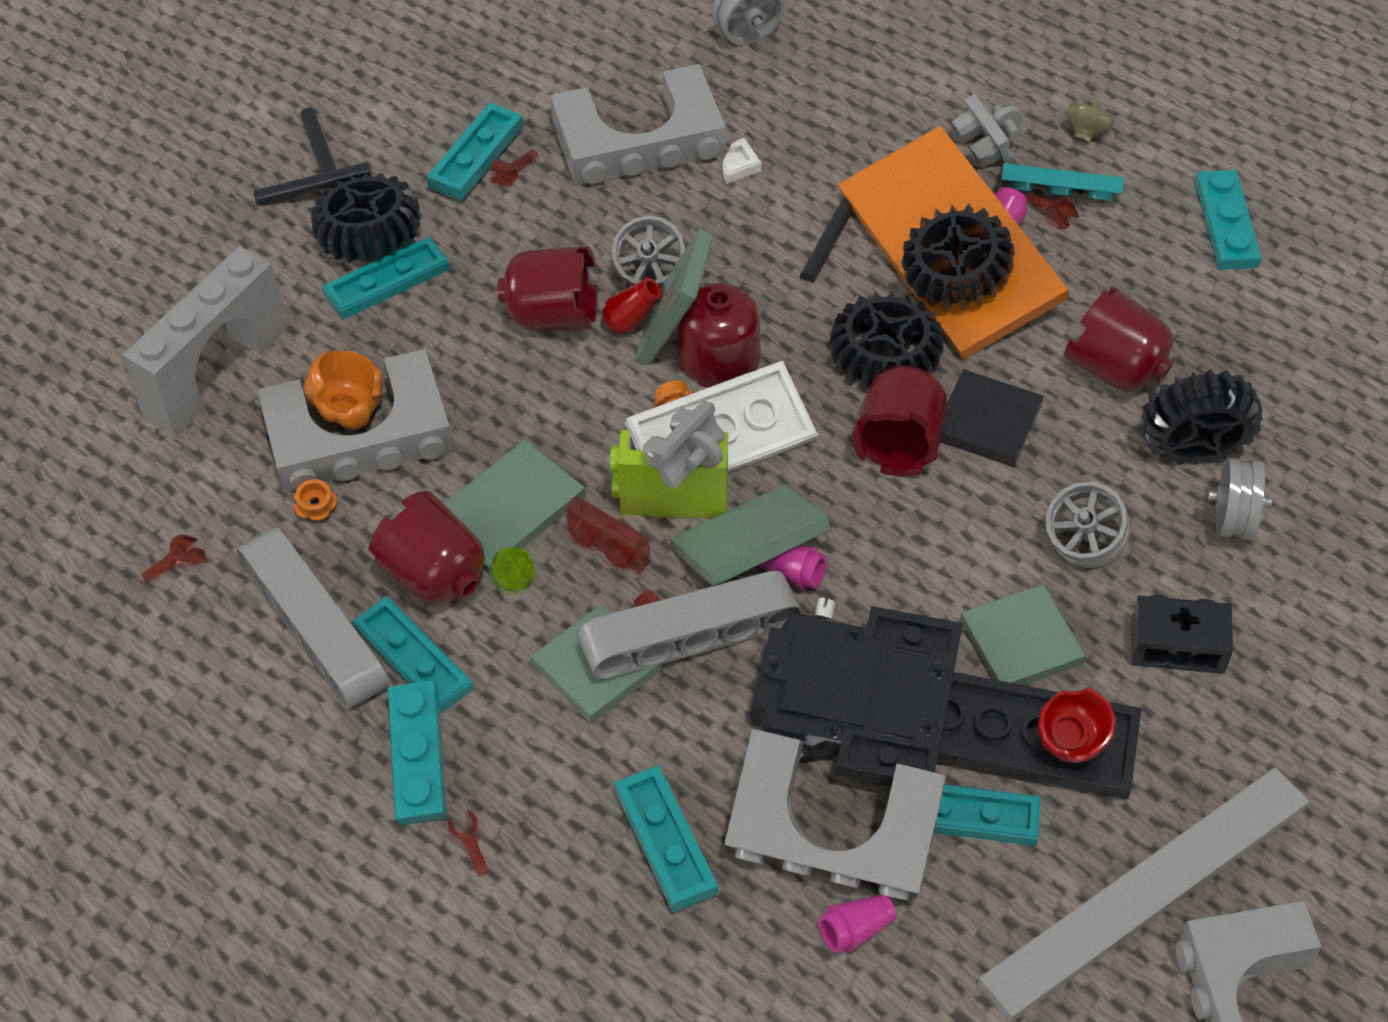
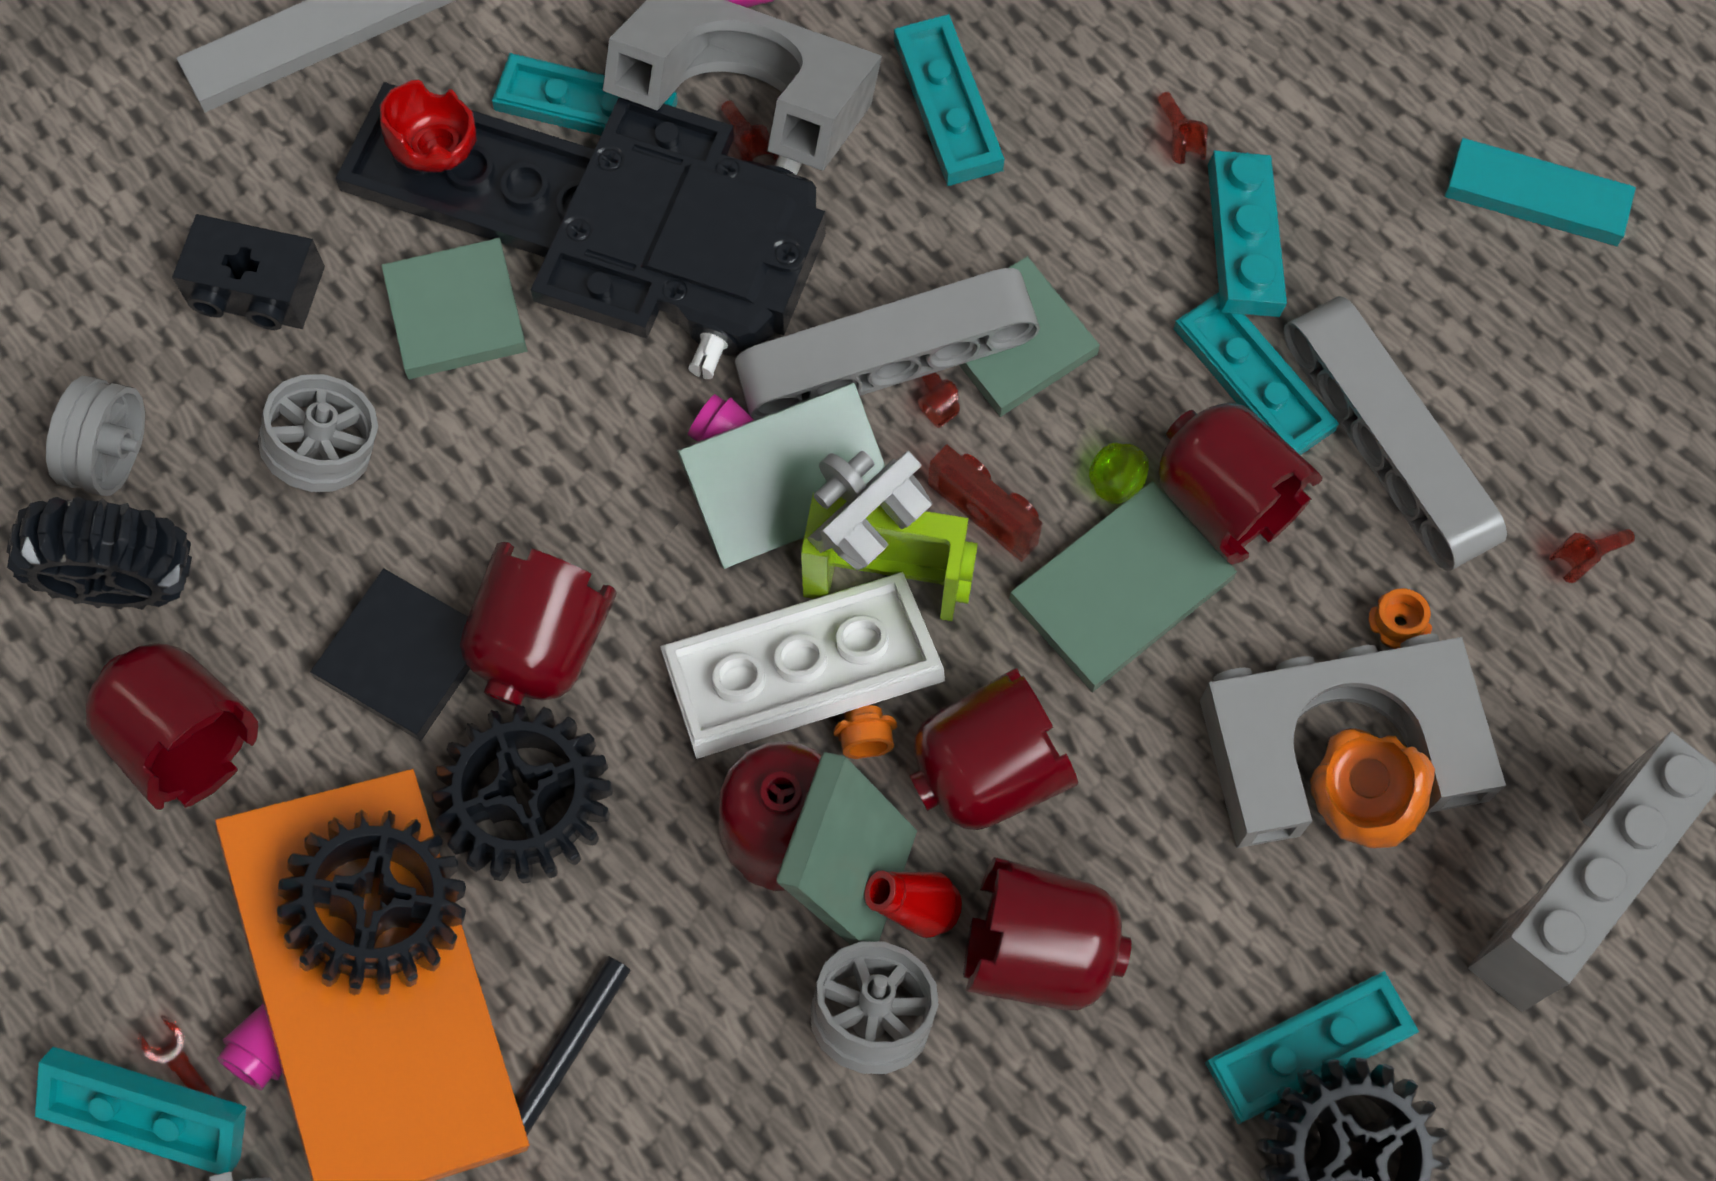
camera: 175 degrees left, 15 degrees up
none -> clear red hand [721,101,778,161]
none -> dark red cylinder [909,668,1079,830]
none -> teal tile [1444,138,1636,246]

